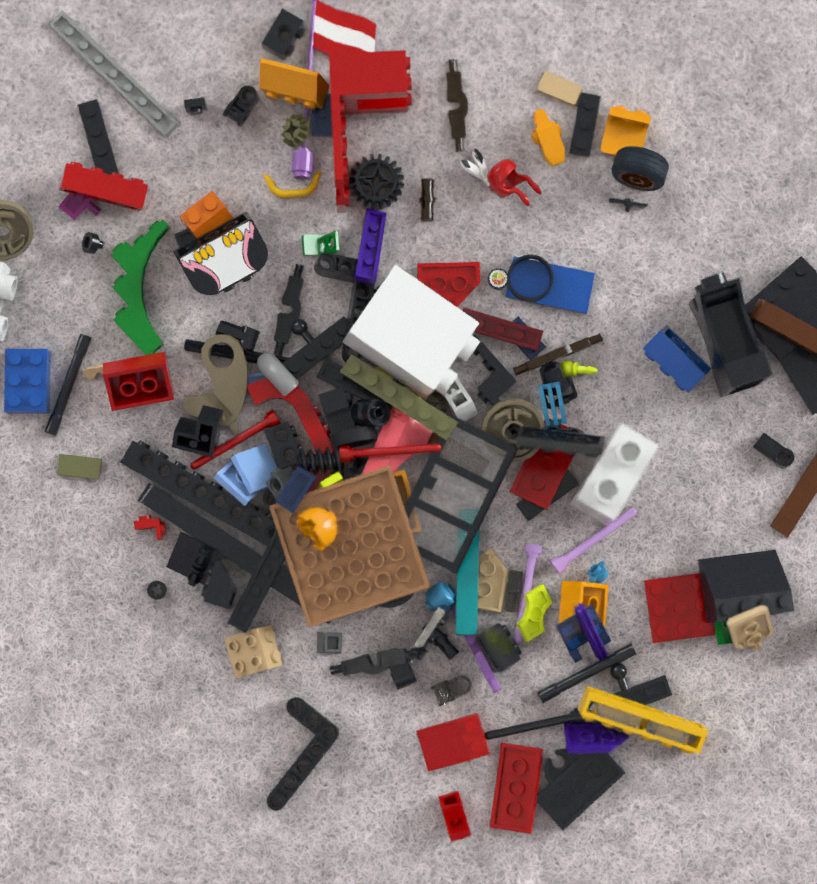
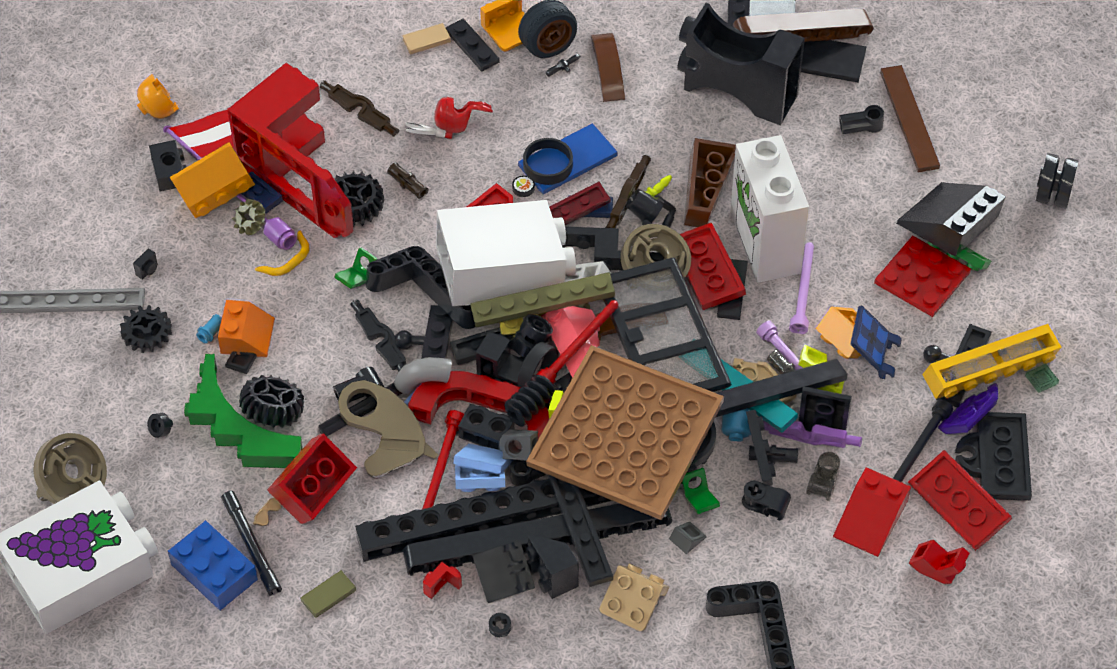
camera: 45 degrees left, 30 degrees down
magenta plate [58,193,102,220] -> none
red brick [59,162,148,211] -> none
black plate [77,99,119,175] -> none
black brick [172,405,224,457] -> none
brick [173,211,268,295] -> none
black piece [223,85,259,127] -> none
dark blue tile [275,466,316,513] -> none
light orange cylinder [296,507,337,551] -> none
black piece [330,648,420,676] -> none
dark purple plate [354,208,387,285] -> none
black plate [515,425,605,458] -> none
light orange hinge [531,109,565,167] -> none
black piece [537,643,637,703] -> none
dark azure tile [538,382,567,426] -> none
dark purple axle [574,603,608,660] -> none
dark azure plate [588,561,608,583] -> none
blue brick [643,325,712,392] -> none
tan tile [727,605,774,651] -> none
none -> black gear [120,305,172,353]
none -> dark azure pin [196,314,222,343]
none -> black gear [239,375,305,428]
none -> reddish brown slope [591,33,625,102]
none -> green bracket [682,468,720,514]
none -> reddish brown wedge [684,138,736,227]
none -> black tile [716,359,848,417]
none -> clear green tile [1025,363,1059,393]

